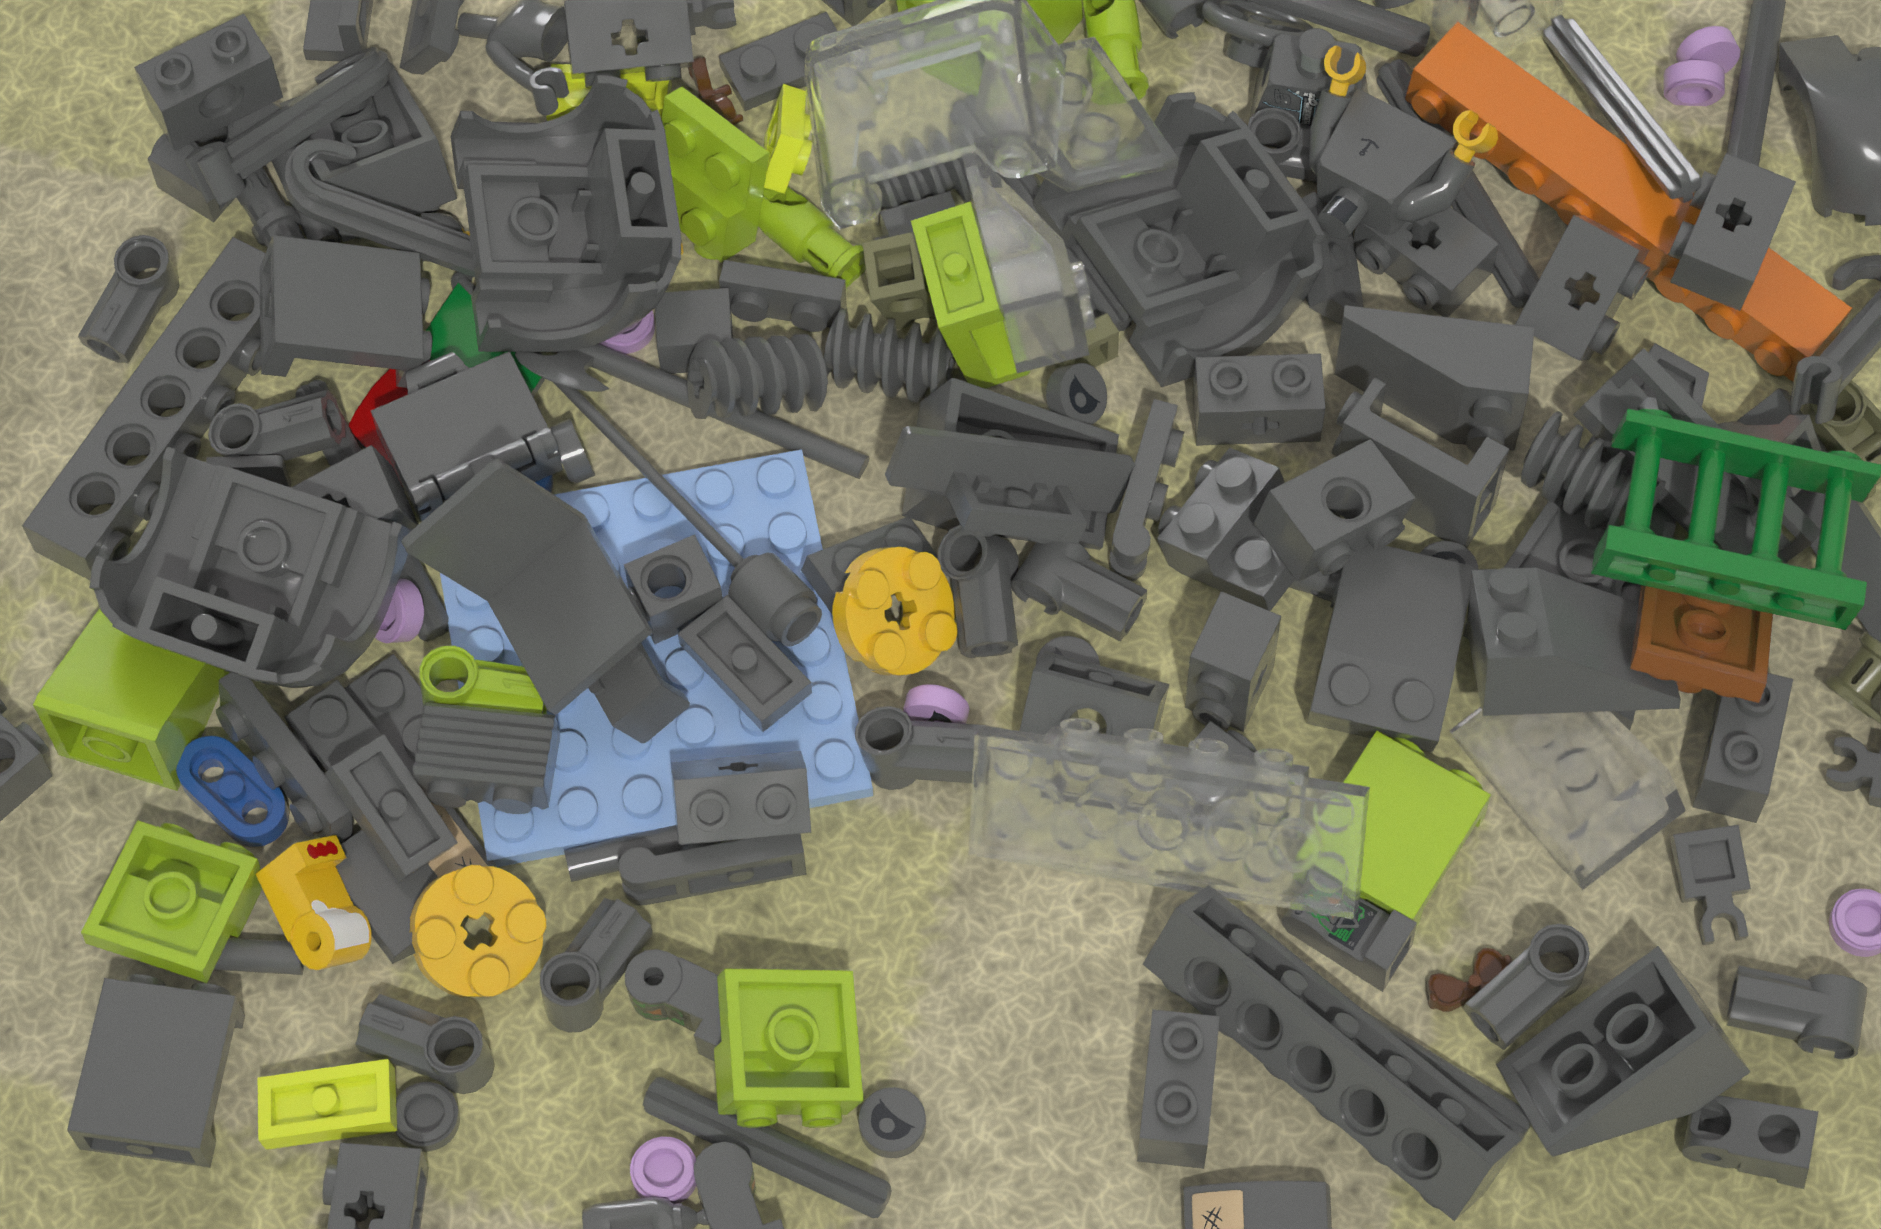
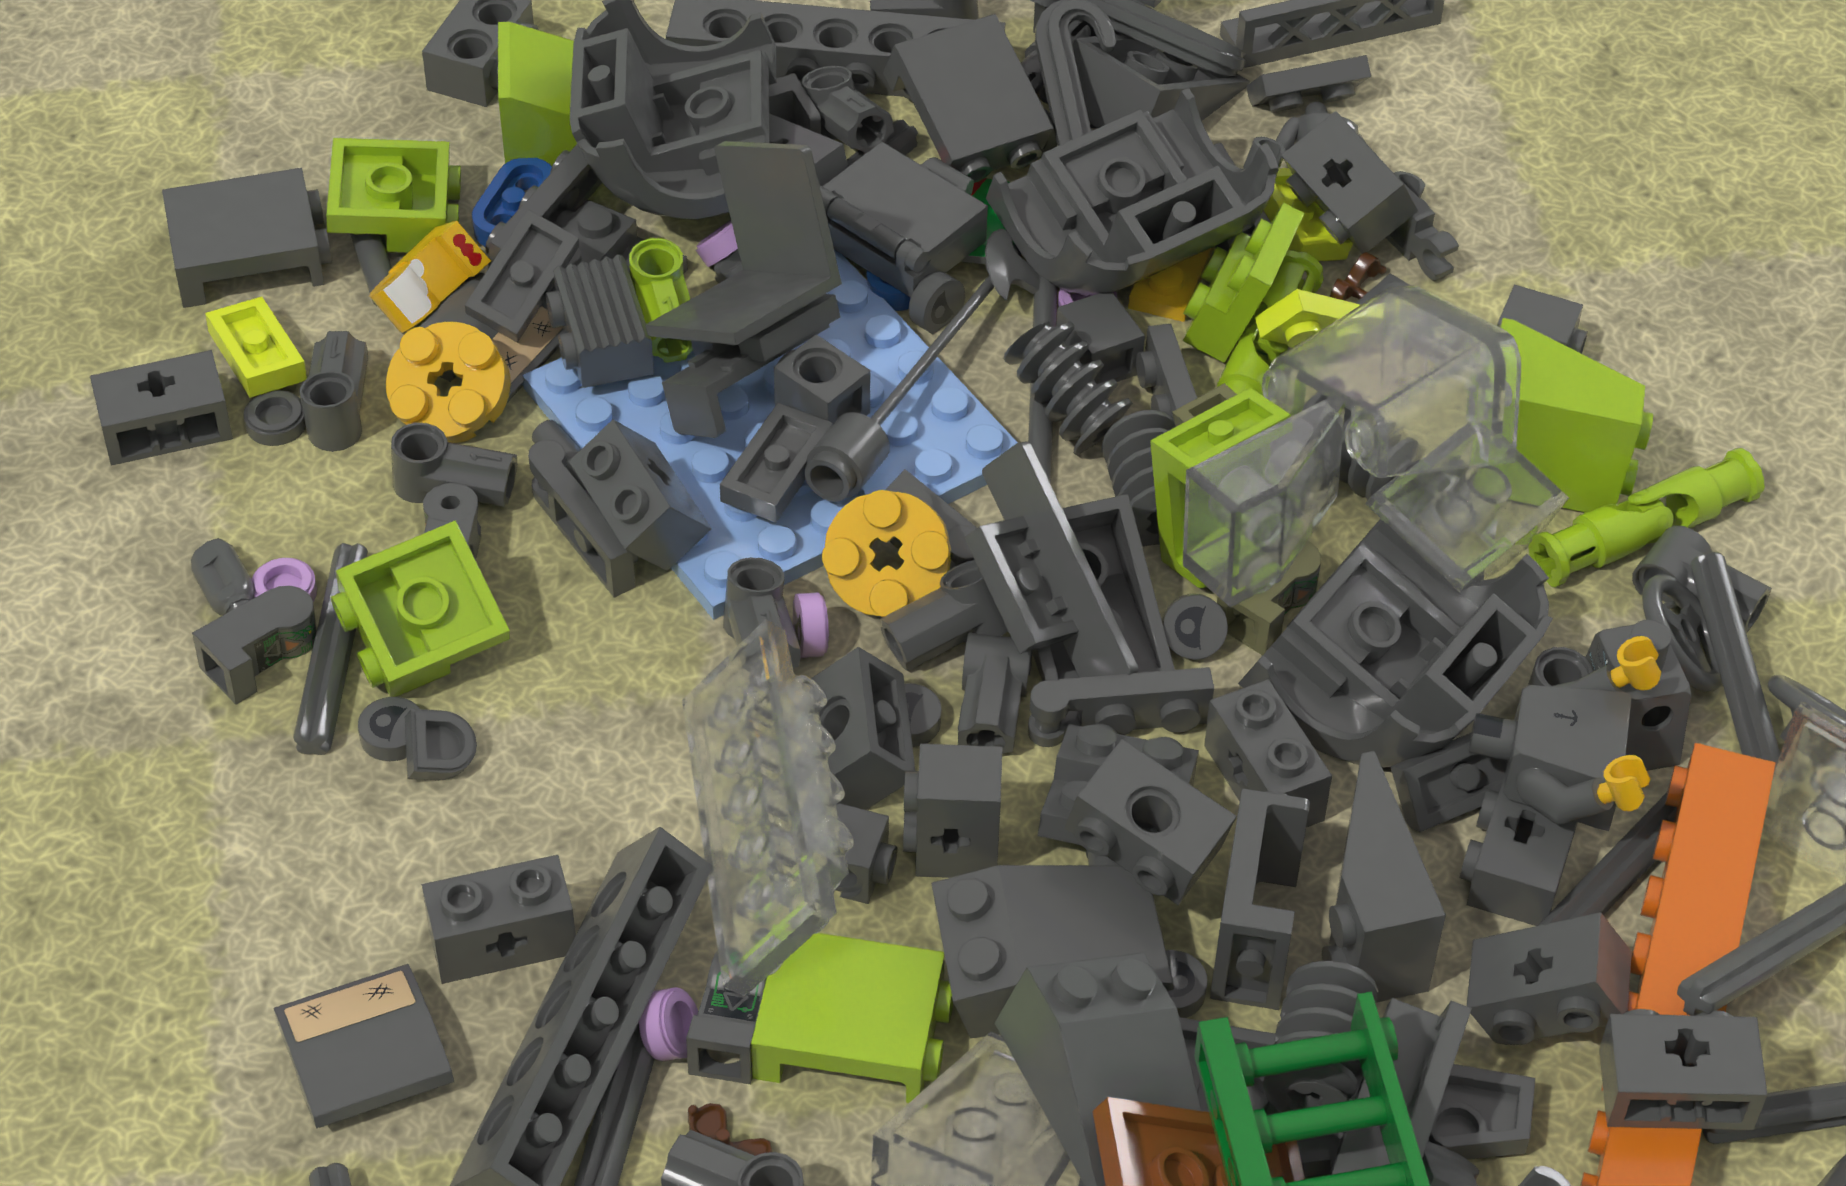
camera: 65 degrees right, 15 degrees down
none -> dark grey tile [405,709,477,781]
none -> lavender tile [639,987,698,1061]

